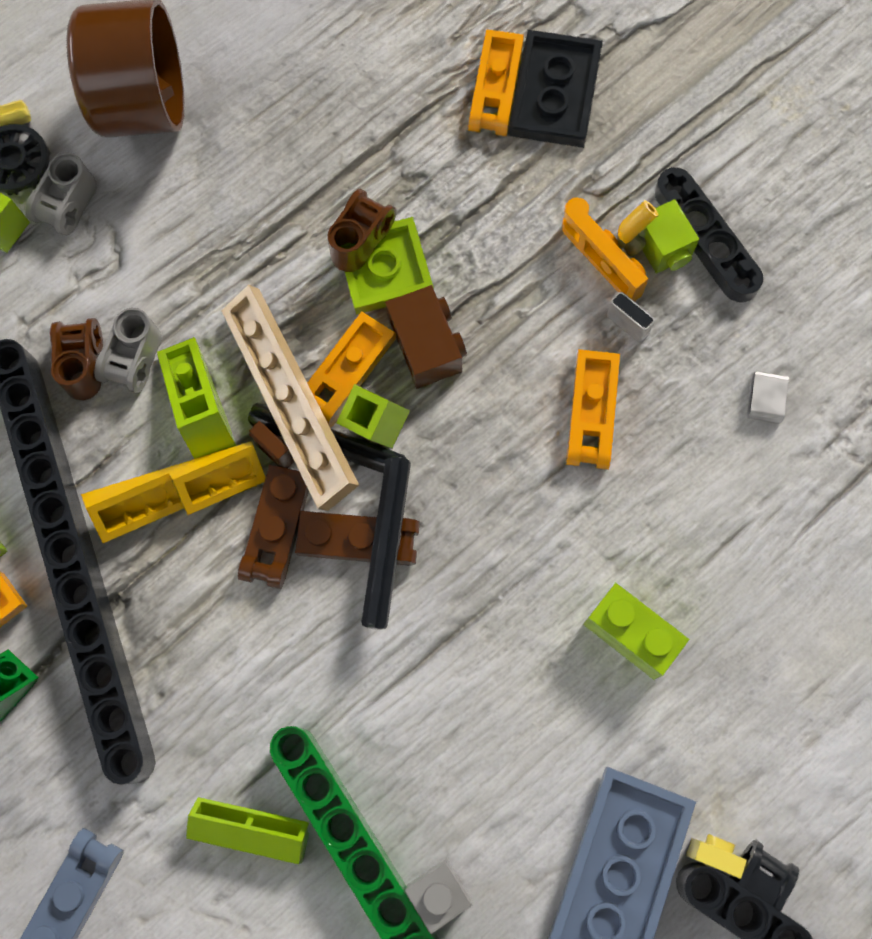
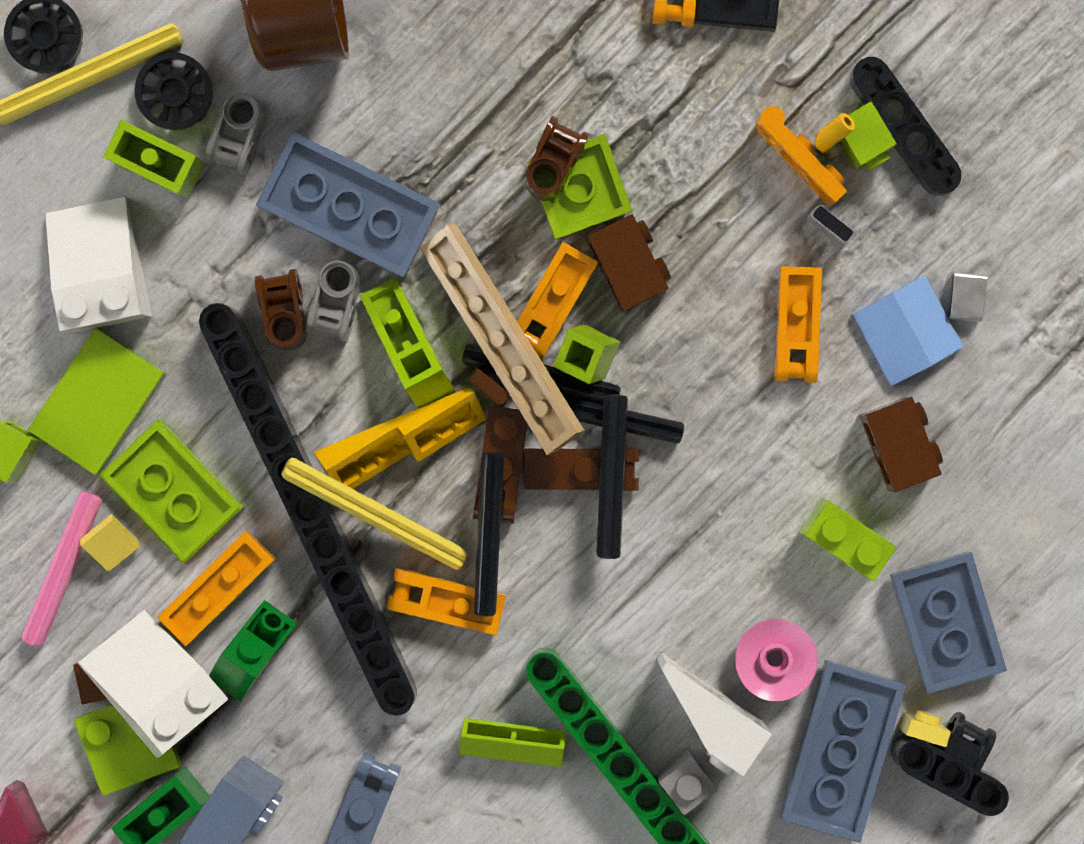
camera: 15 degrees left, 15 degrees up
none -> sand blue plate [256,131,441,279]
none -> light yellow axle [281,458,468,570]
none -> light orange plate [386,568,507,636]
none -> black axle [474,452,504,617]
none -> black axle [563,395,684,444]
none -> white slope [657,652,772,777]
none -> bright pink dish [735,618,818,701]
none -> light blue slope [852,275,964,386]
none -> reddish brown brick [859,397,943,493]
none -> sand blue plate [890,551,1007,694]

